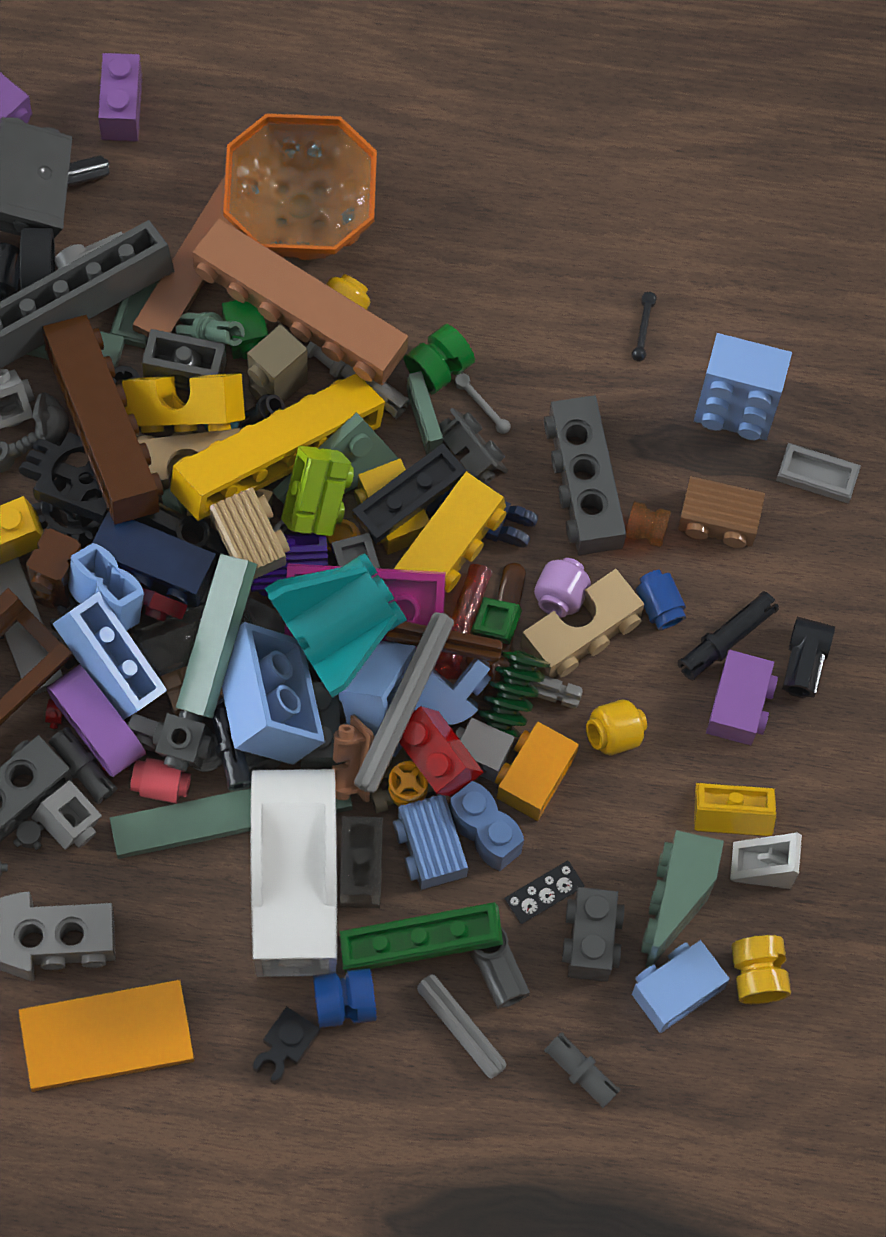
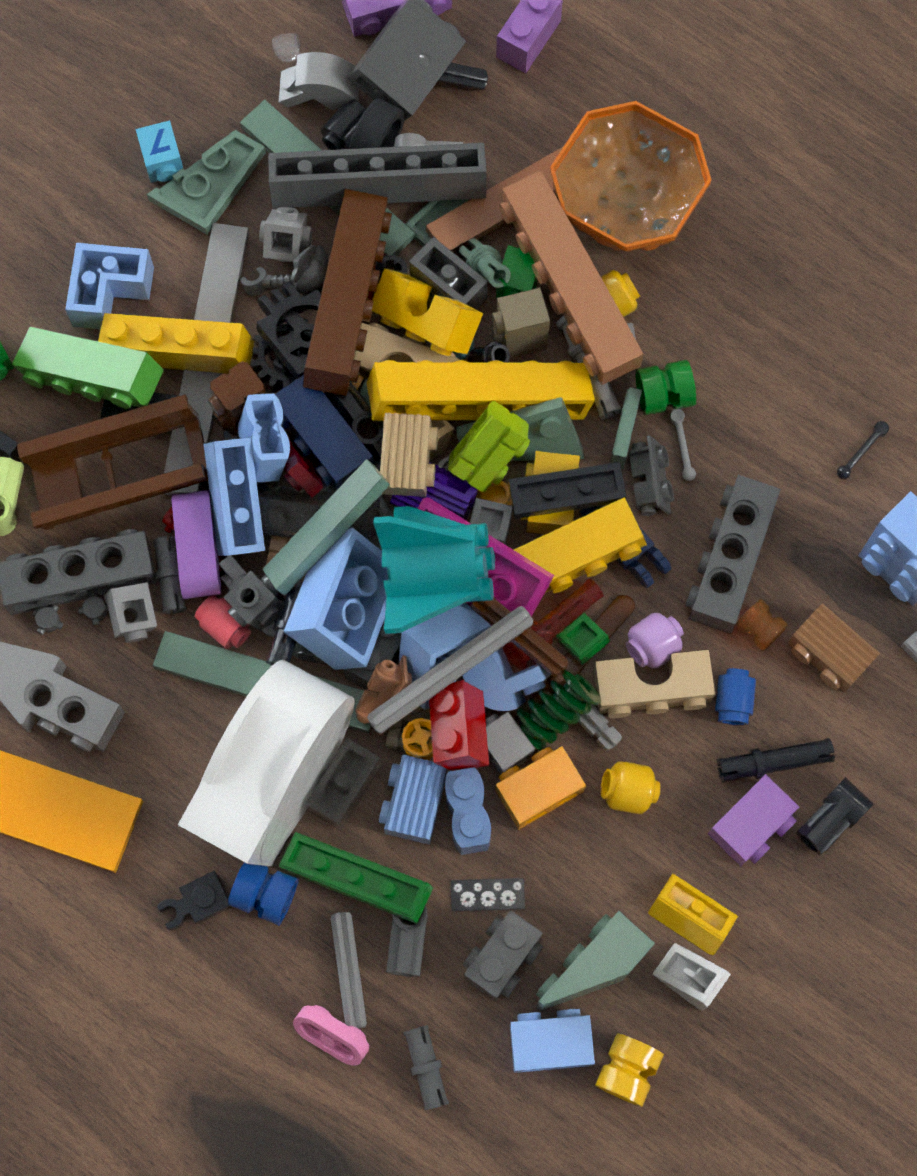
camera: 35 degrees right, 5 degrees up
none -> bright pink plate [293,1005,369,1066]

